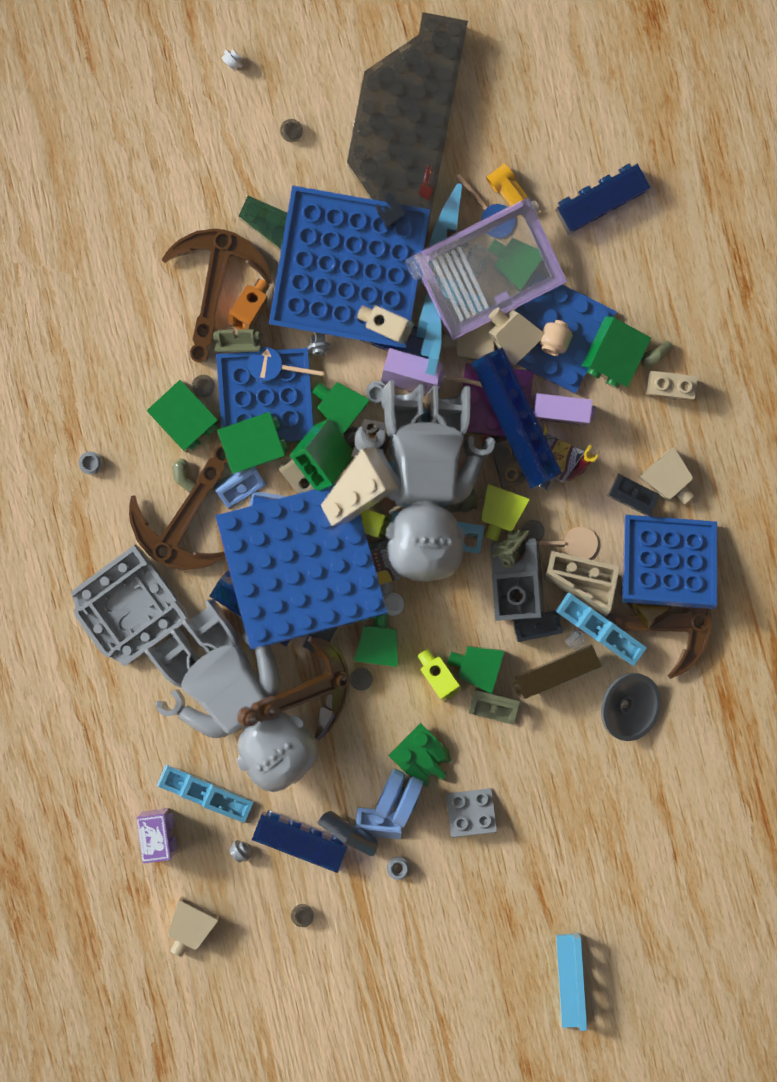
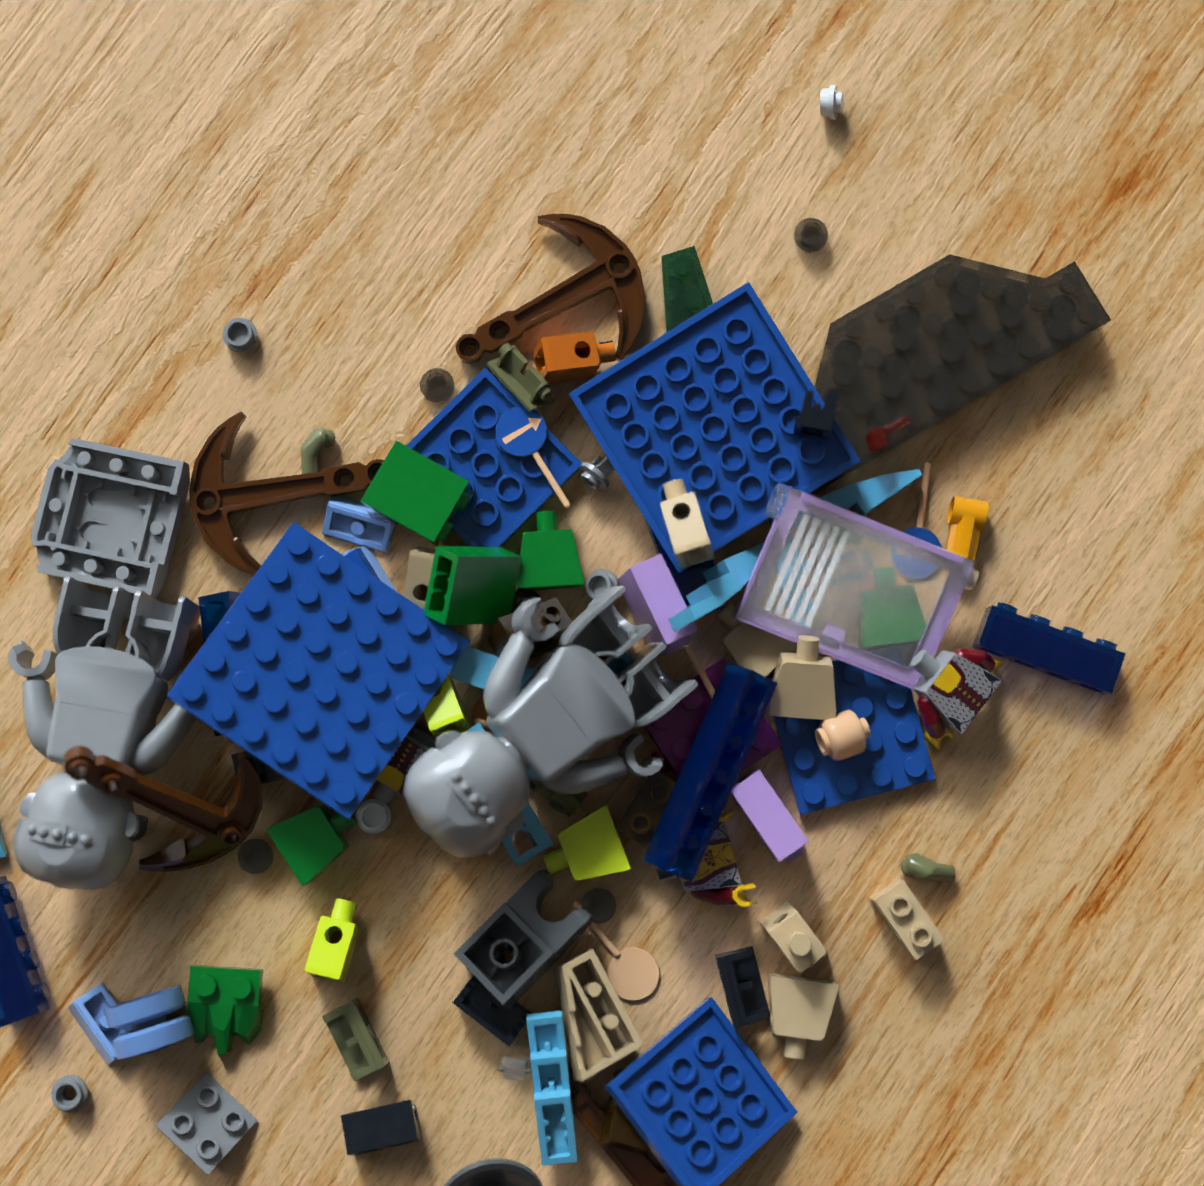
camera: 50 degrees right, 5 degrees down
green brick [146,380,219,452] -> none
black brick [318,811,378,856] -> none
tan wedge [321,448,398,526] -> none
green torso [447,646,504,693] -> none
olive hinge [492,530,530,568] -> none
dark brown brick [513,644,602,699] -> none
green brick [581,316,651,389] -> none
none -> black hinge [341,1100,423,1156]
none -> tan torso [759,901,828,976]
none -> torso [911,648,1004,750]

